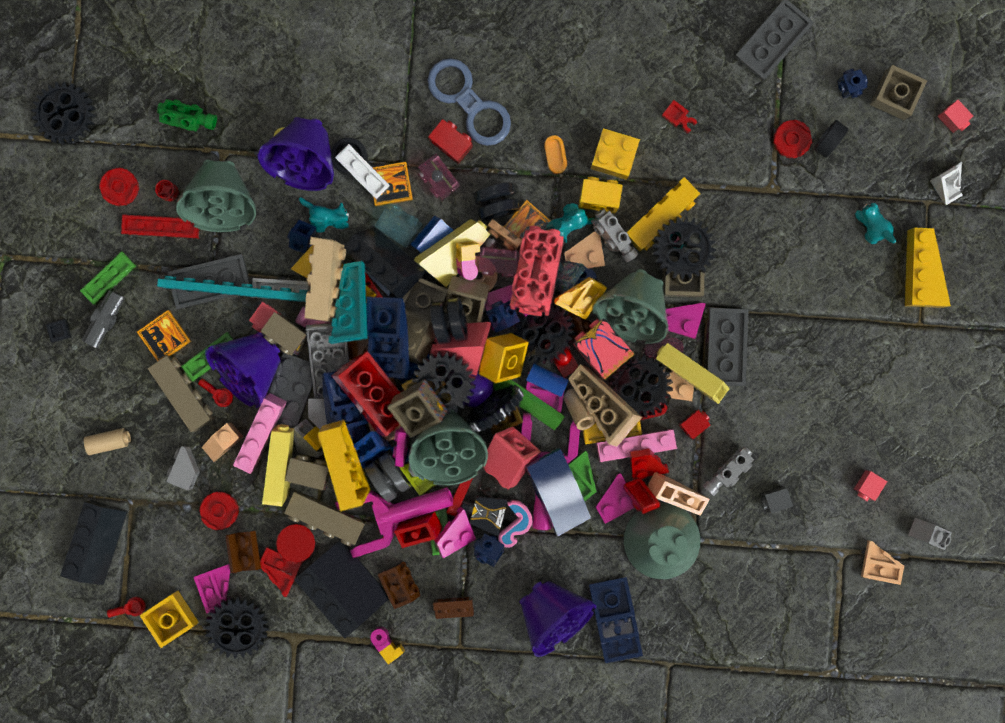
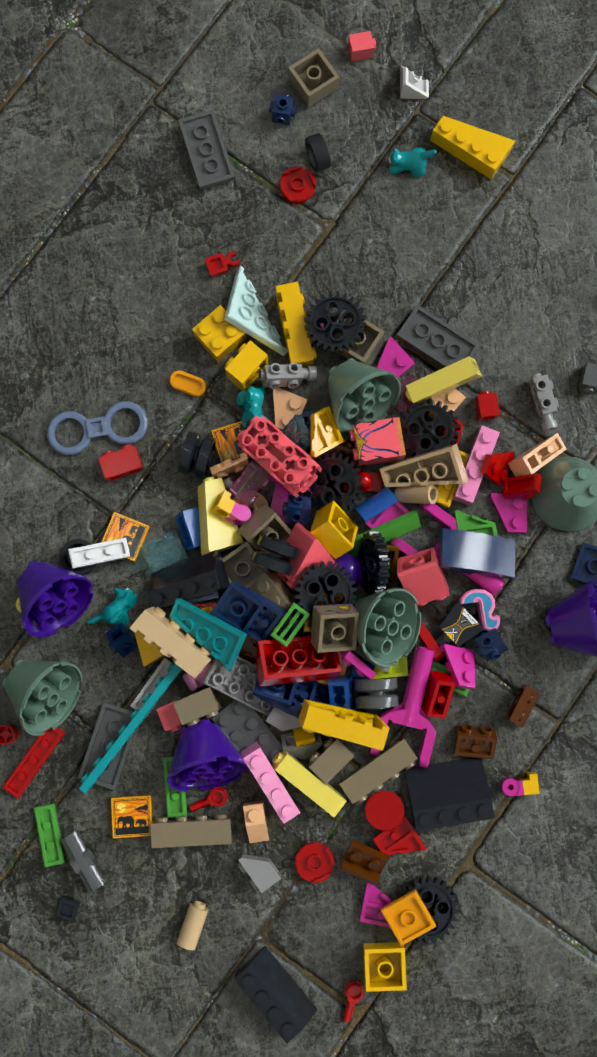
camera: 60 degrees left, 5 degrees down
clear pink piece [418,153,460,200] -> none
none -> light aqua tile [224,265,288,356]
none -> bright green tile [271,603,310,647]
none -> light orange tile [381,889,436,946]

